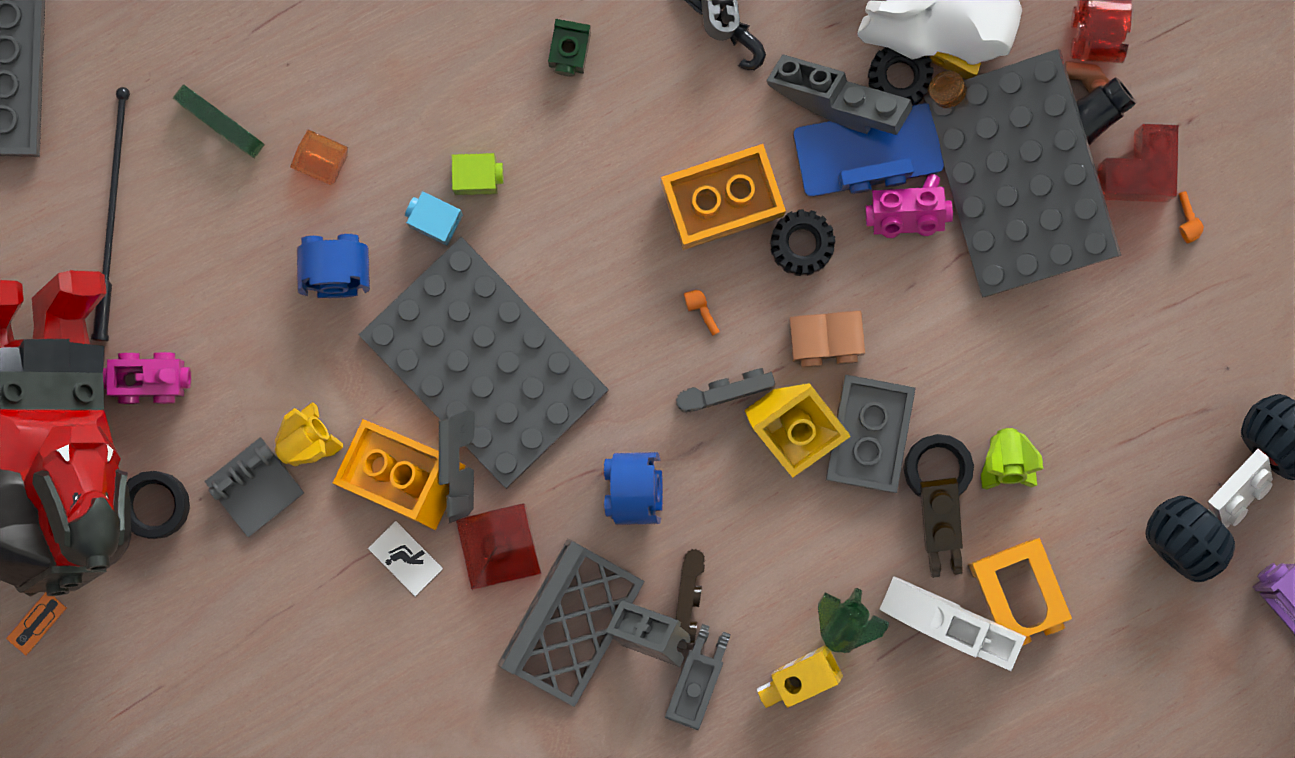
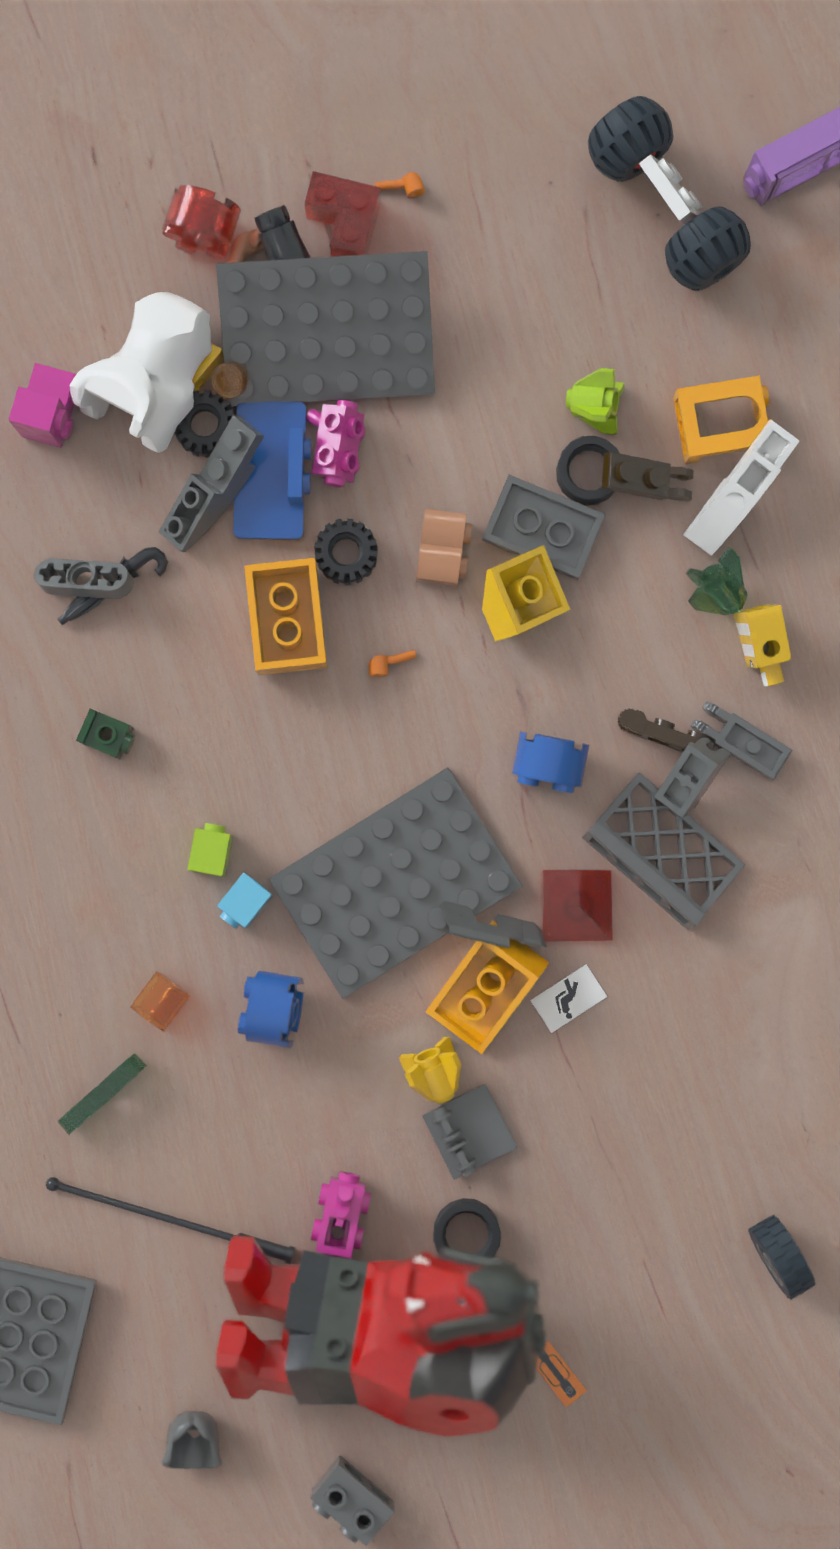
camera: 80 degrees left, 0 degrees up
dark grey hinge [676,368,775,413] -> none

